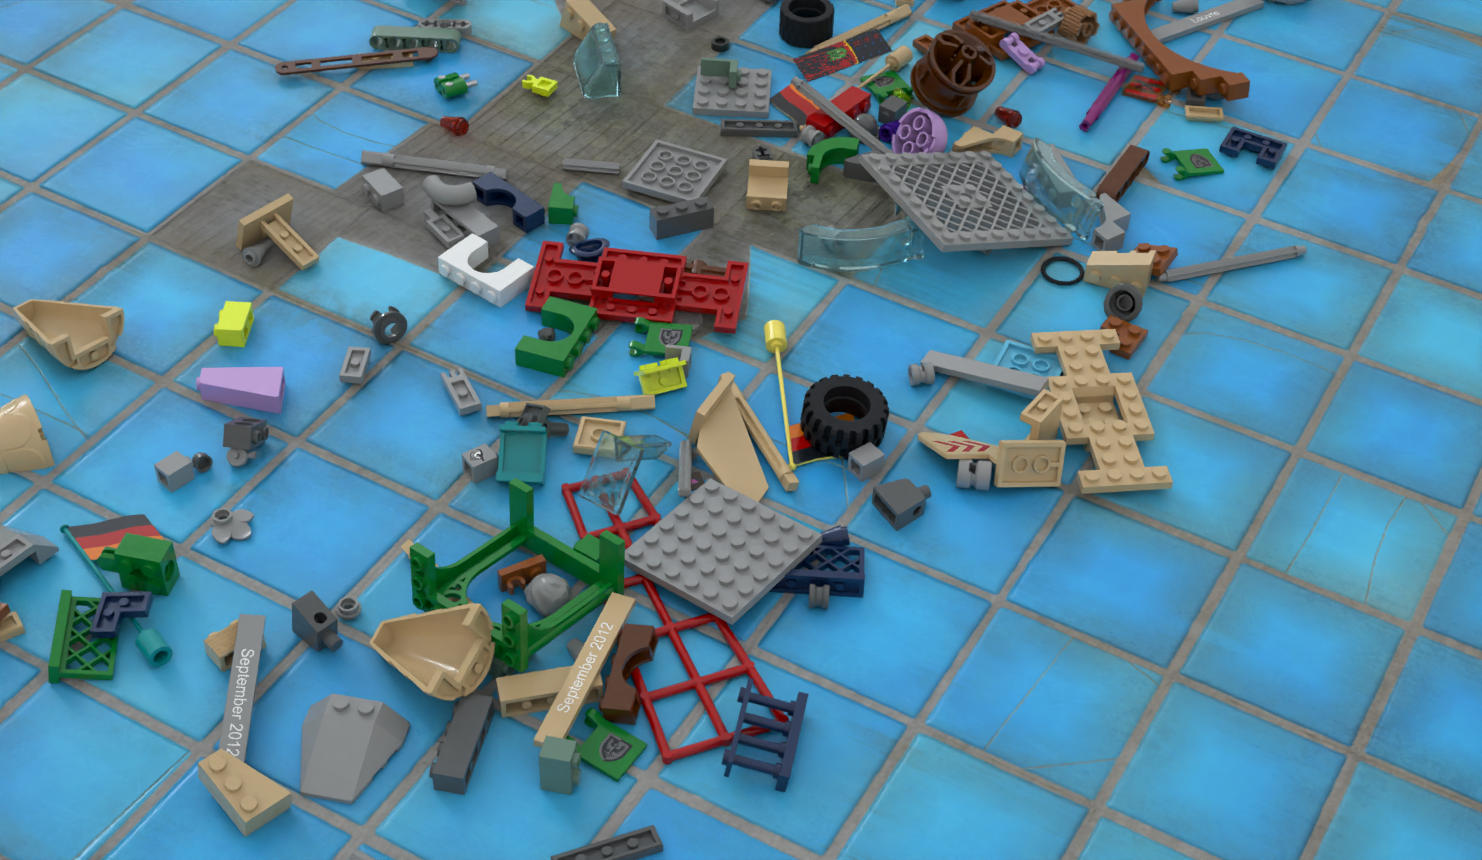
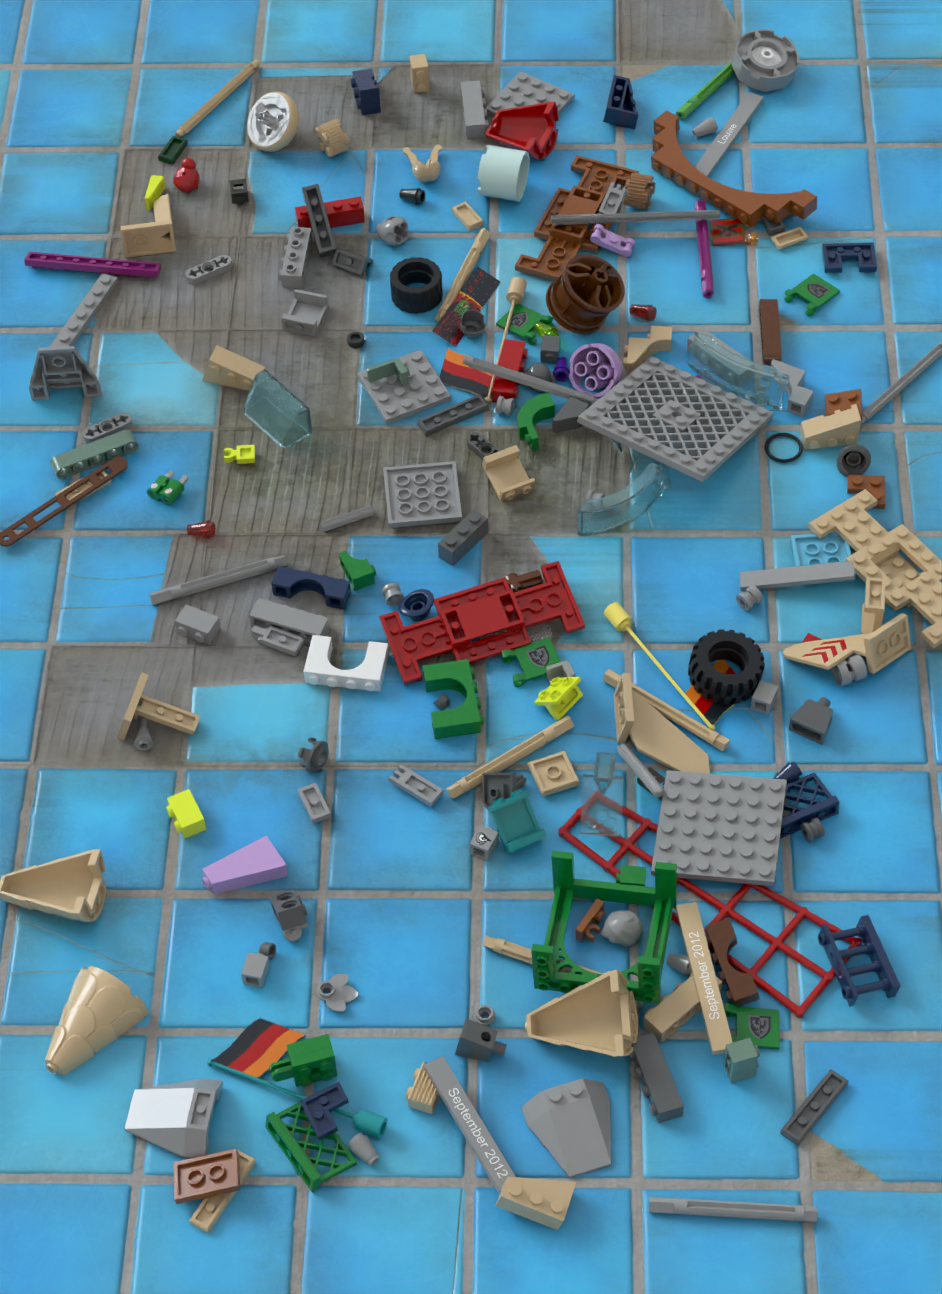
camera: 25 degrees left, 10 degrees up
light grey cylinder [422,175,477,206] -> none
none -> light grey cone [348,1133,380,1166]
none -> dark grey hair [459,310,486,338]

